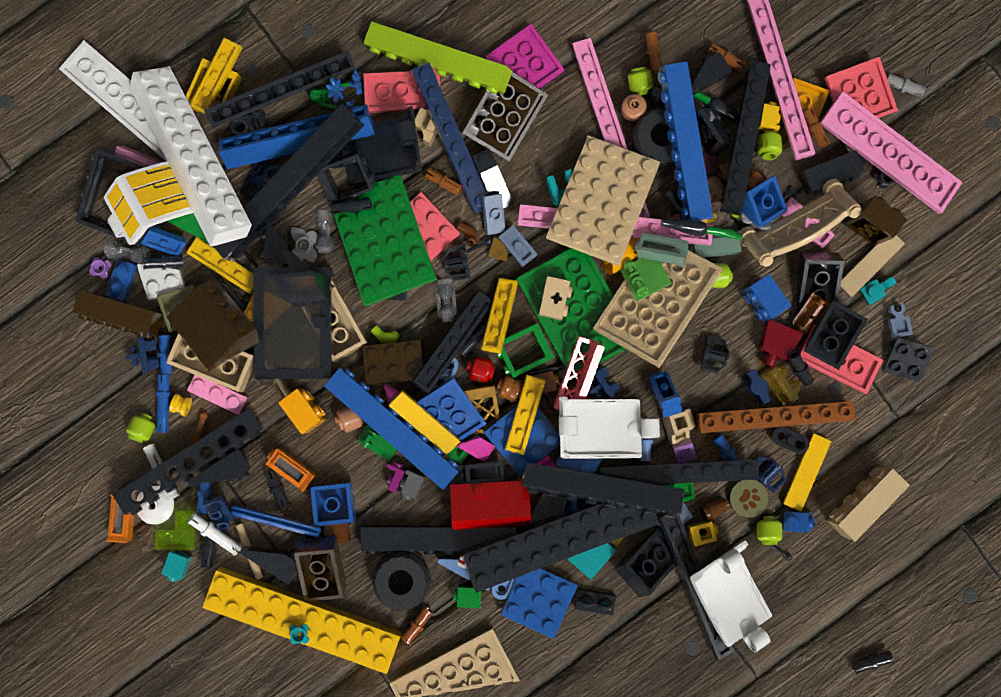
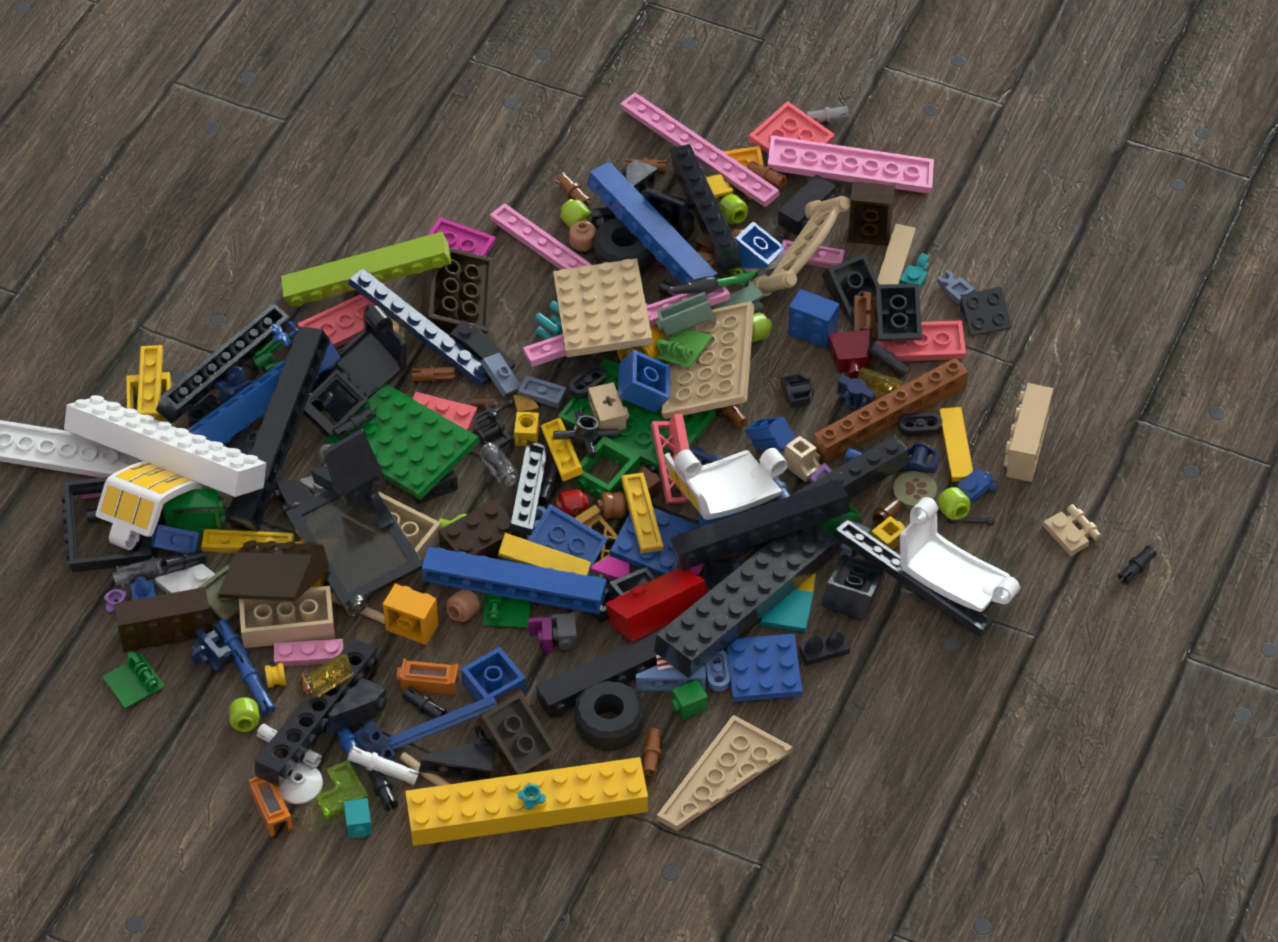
camera: 25 degrees left, 35 degrees down
none -> green hinge [102,651,165,709]
none -> dark blue hips [214,366,254,402]
none -> clear yellow tile [304,653,354,697]
none -> yellow brick [514,412,539,446]
none -> black bar [553,410,619,459]
none -> black plate [569,365,607,399]
none -> blue brick [618,350,670,413]
none -> tan plate [1043,504,1101,556]

